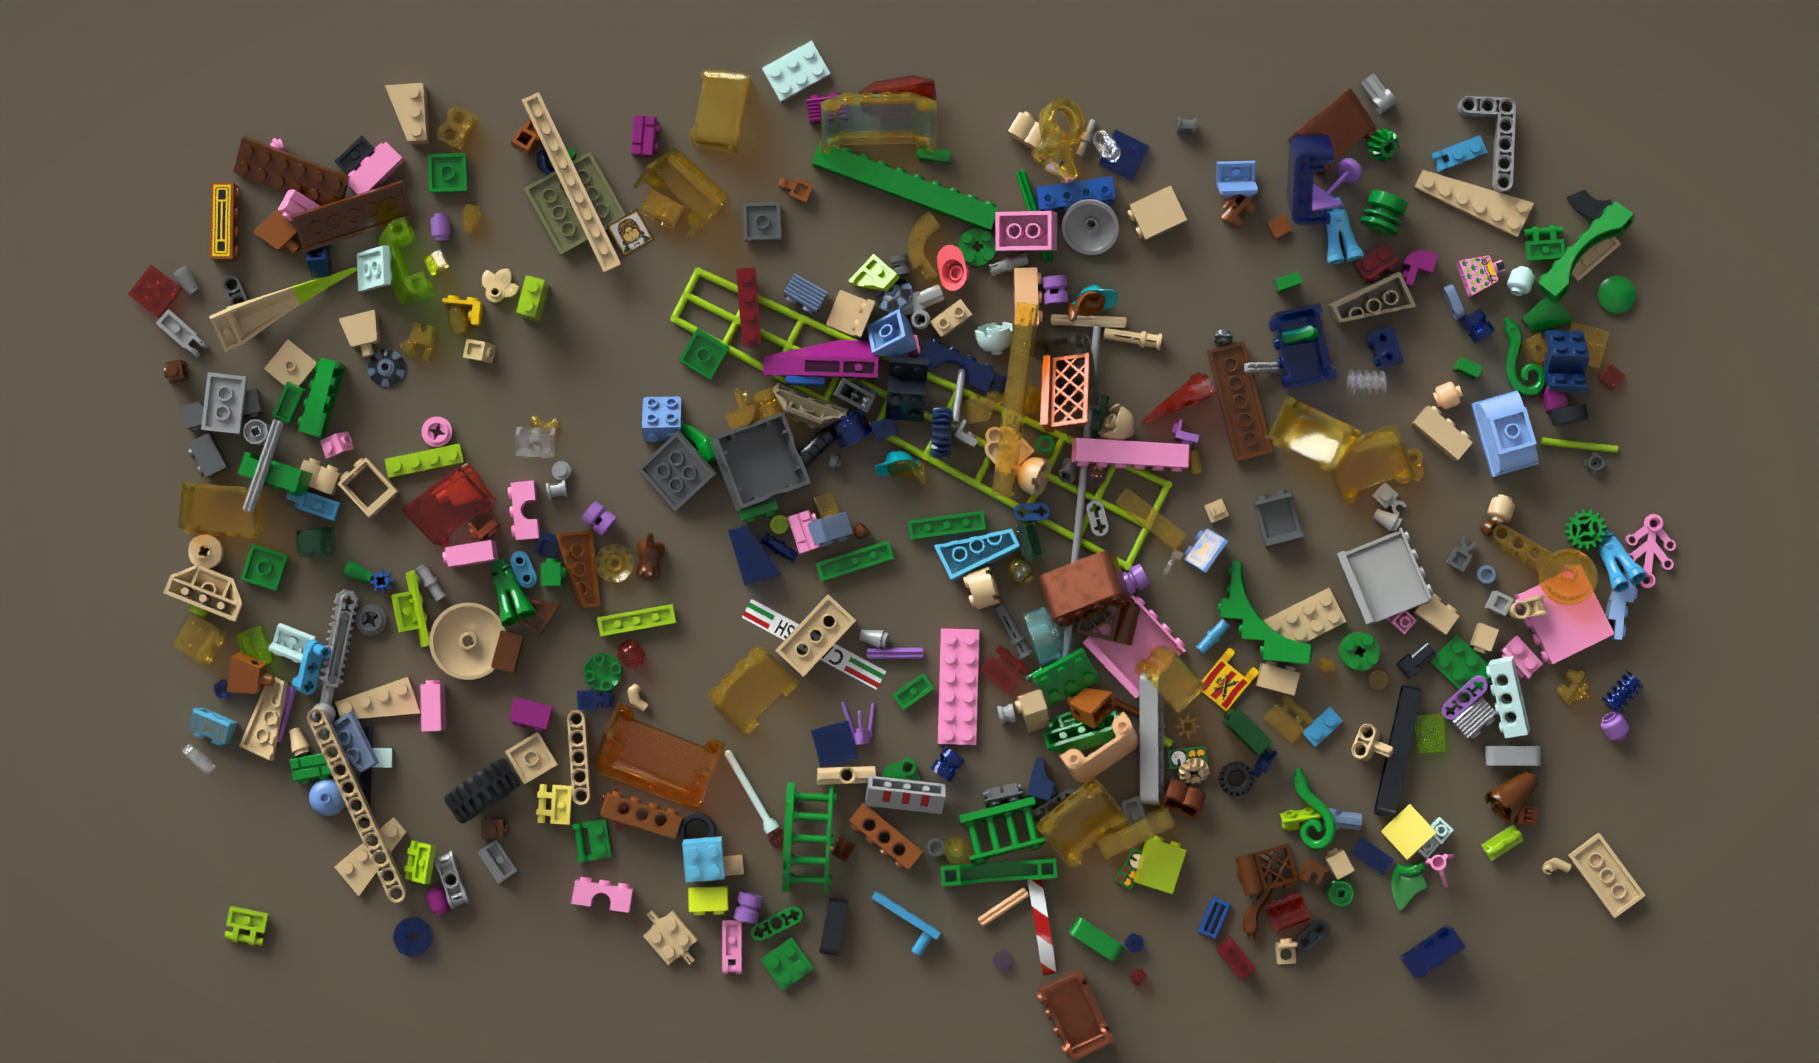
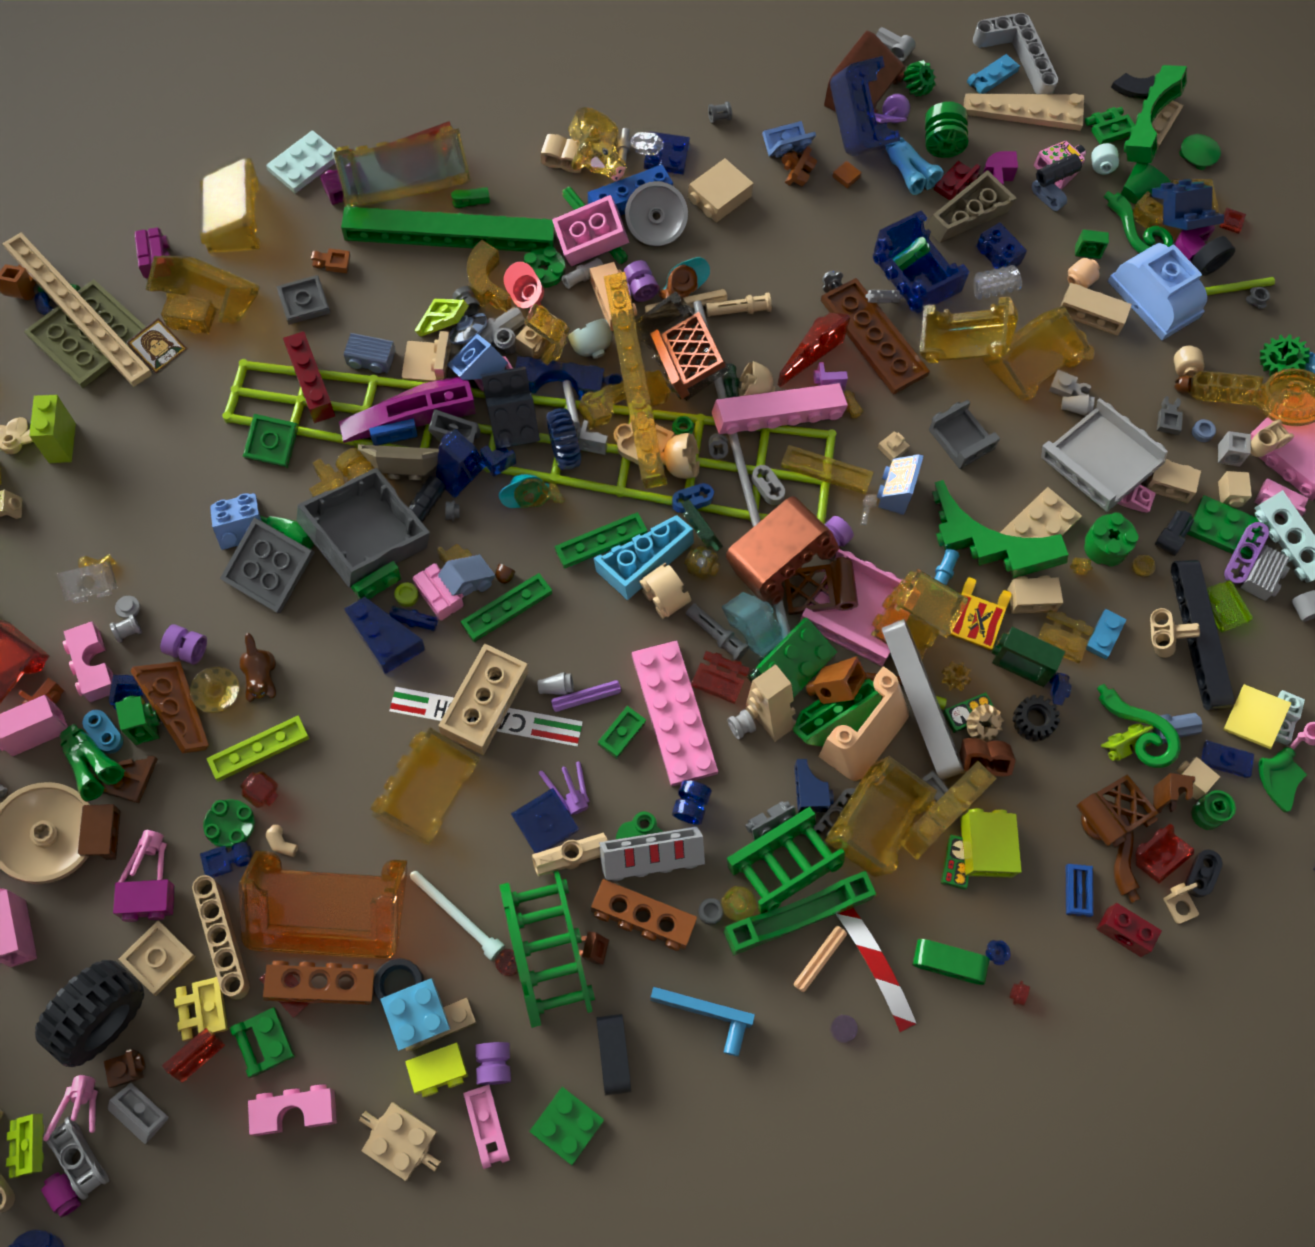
camera: 15 degrees left, 20 degrees down
green beam [751,906,803,941] -> none
copper windscreen [1036,967,1115,1061] -> none
tile [1087,466,1106,485] -> none
green piece [1273,272,1302,293] -> none
clear blue wheel [1460,308,1495,344] -> none
none -> bright pink plant [43,1075,98,1141]
none -> bright pink plant [118,830,167,882]
none -> clear red plate [162,1028,225,1083]
none -> clear yellow bracket [524,304,570,365]
none -> black axle [1036,153,1082,187]

